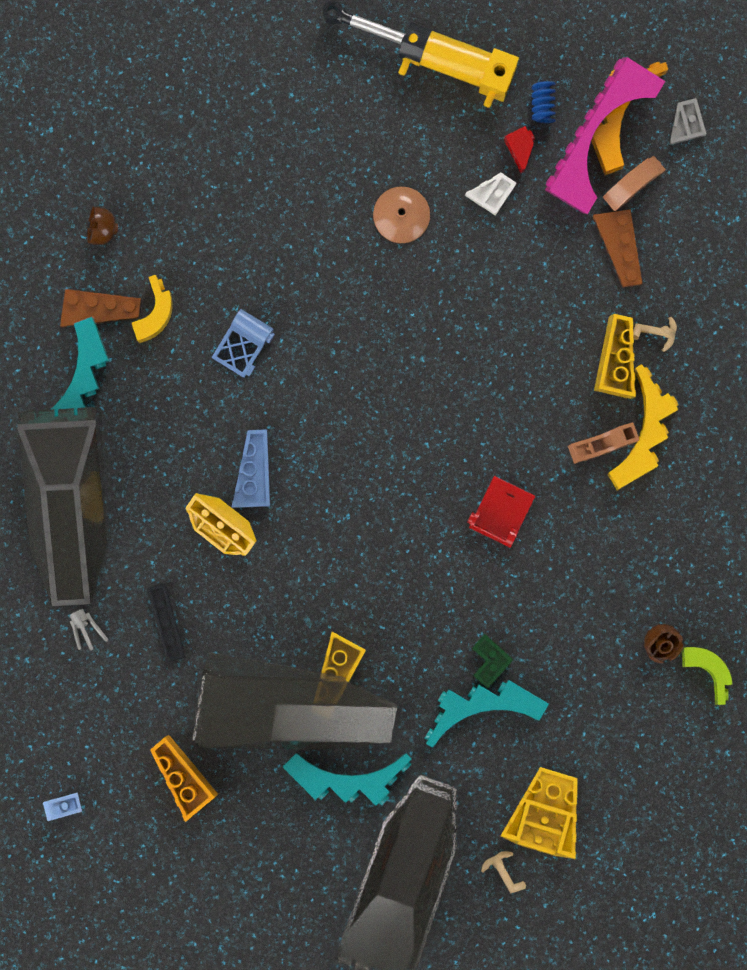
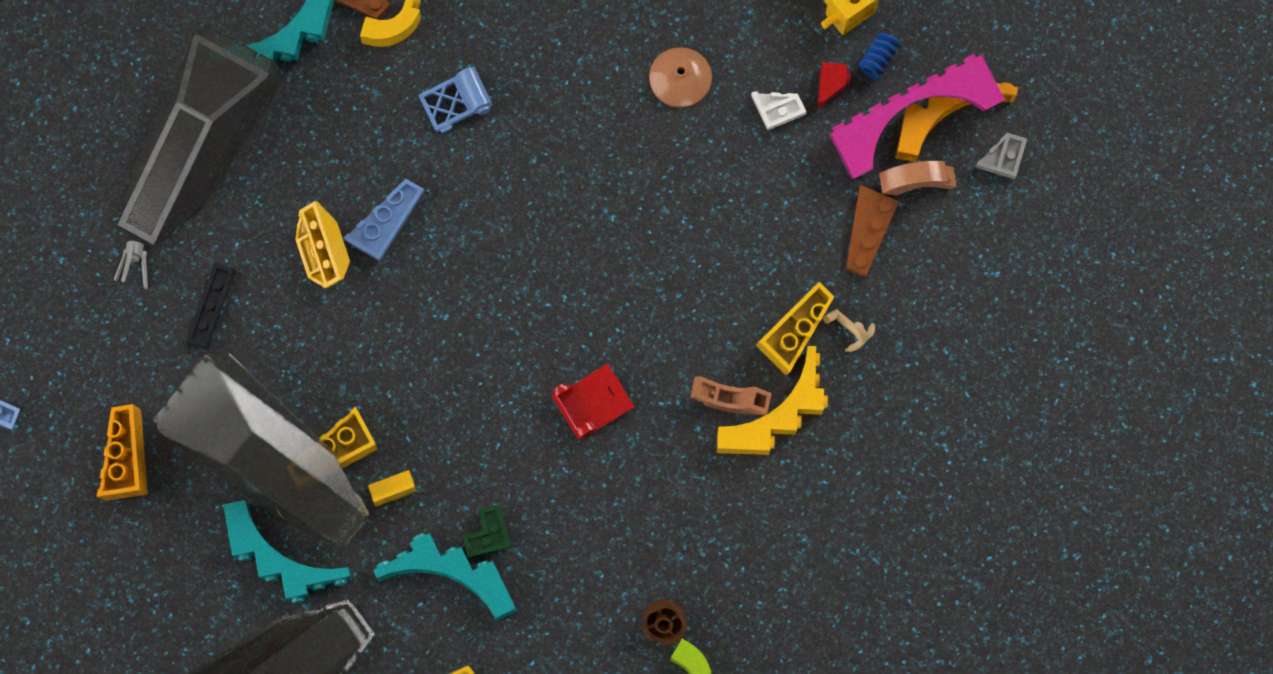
camera: 30 degrees right, 10 degrees down
none -> yellow panel [368,470,417,507]

